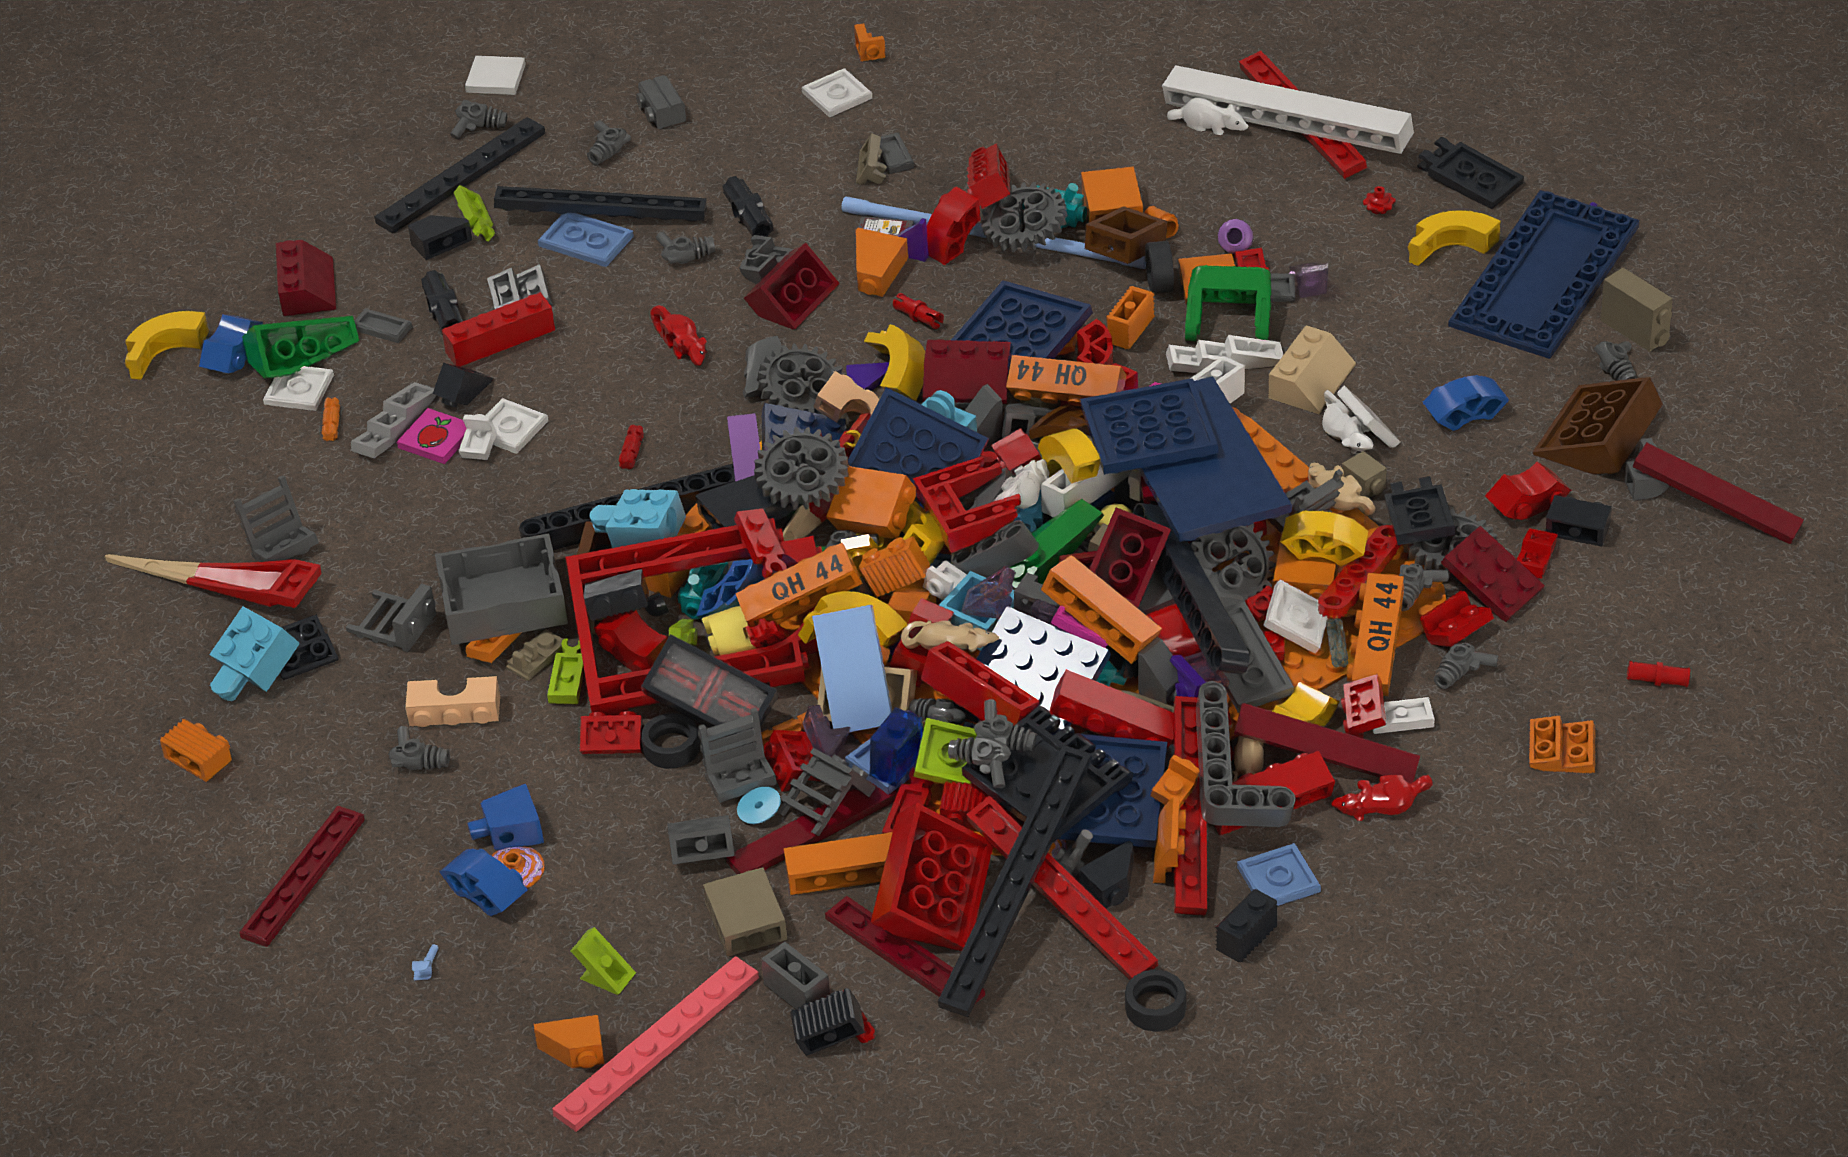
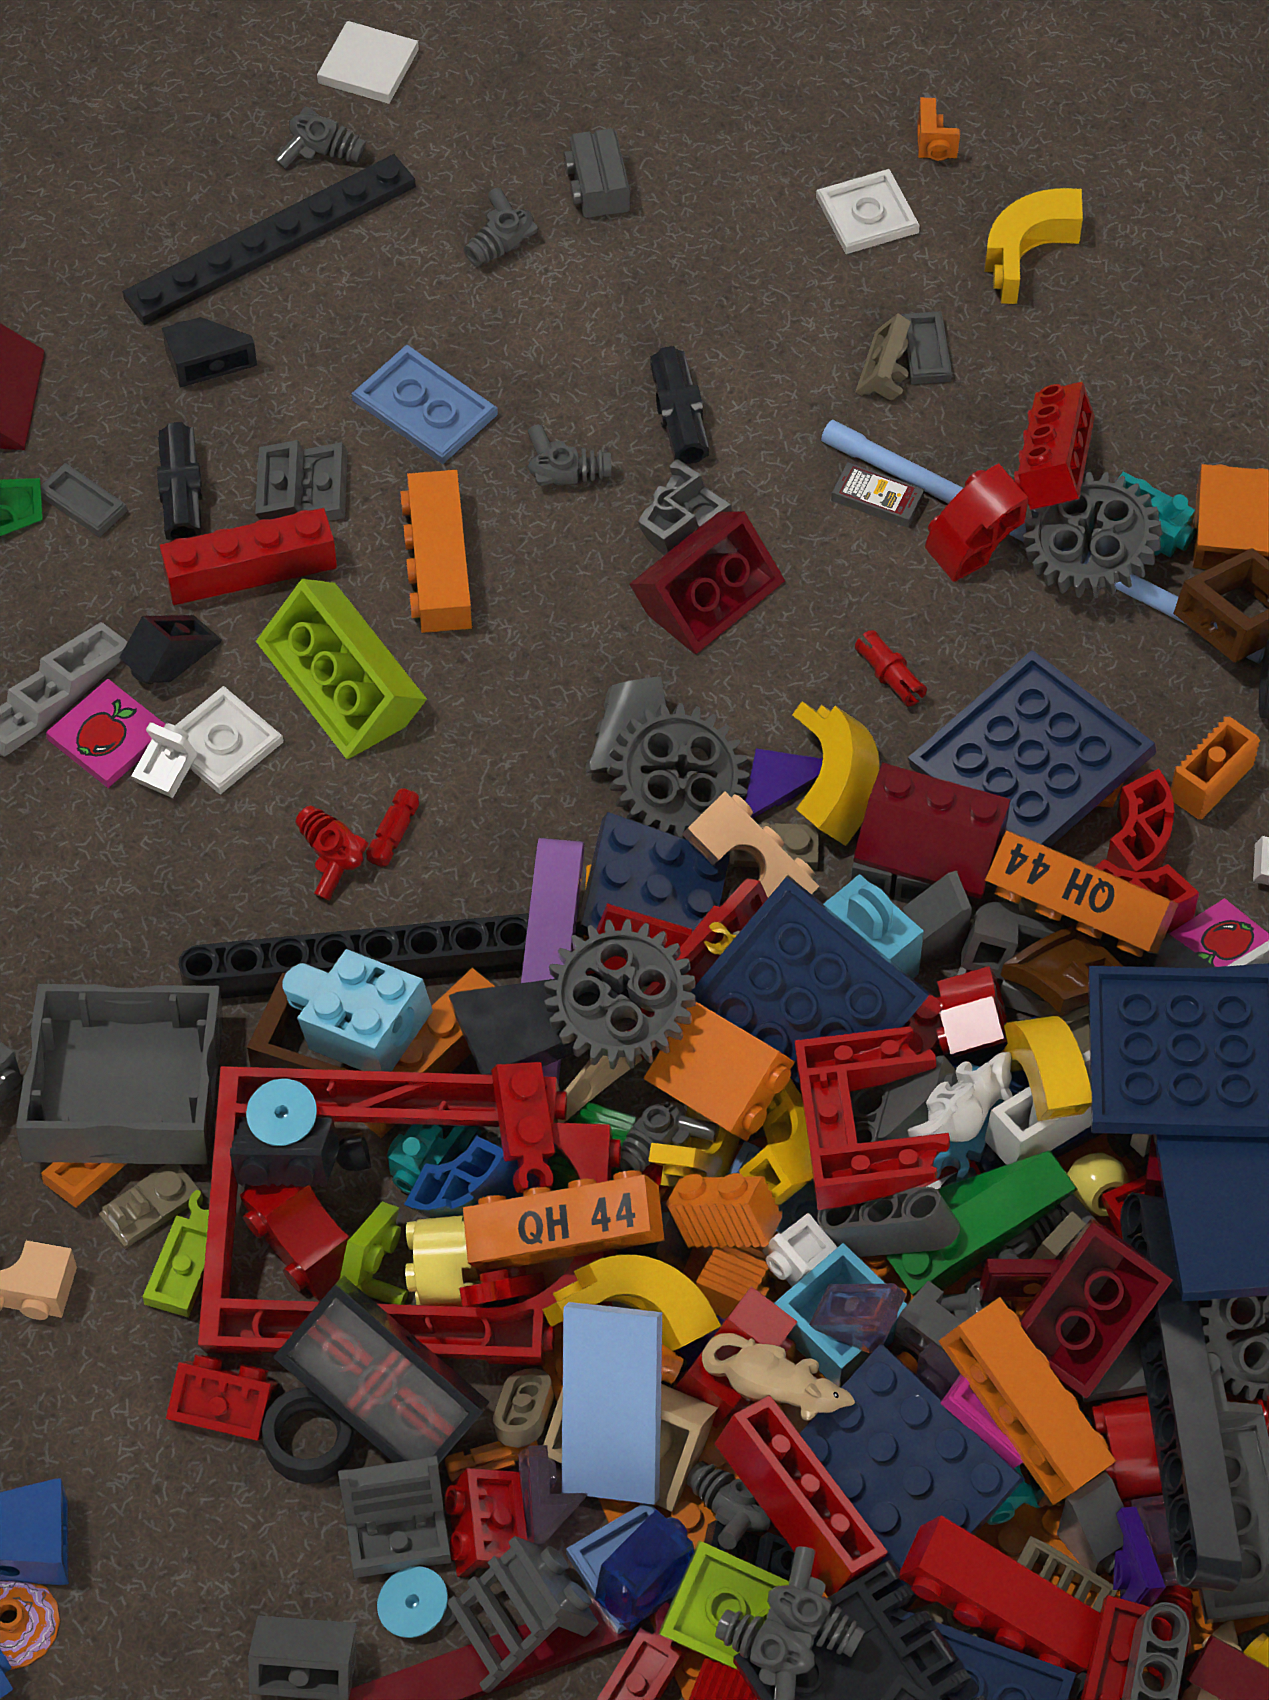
camera: 10 degrees right, 15 degrees up
lime plate [454,185,495,242] -> none
black plate [494,186,707,222] -> none
red animal [650,305,707,366] -> none
orange slope [856,227,908,297] -> none
dark purple tile [896,218,928,262] -> none
none -> medium azure piece [246,1079,317,1146]
none -> lime slope [256,579,427,759]
none -> red piece [295,806,369,901]
none -> orange brick [400,470,472,633]
none -> dark tan plate [493,1368,554,1448]
none -> yellow arch [984,188,1083,304]

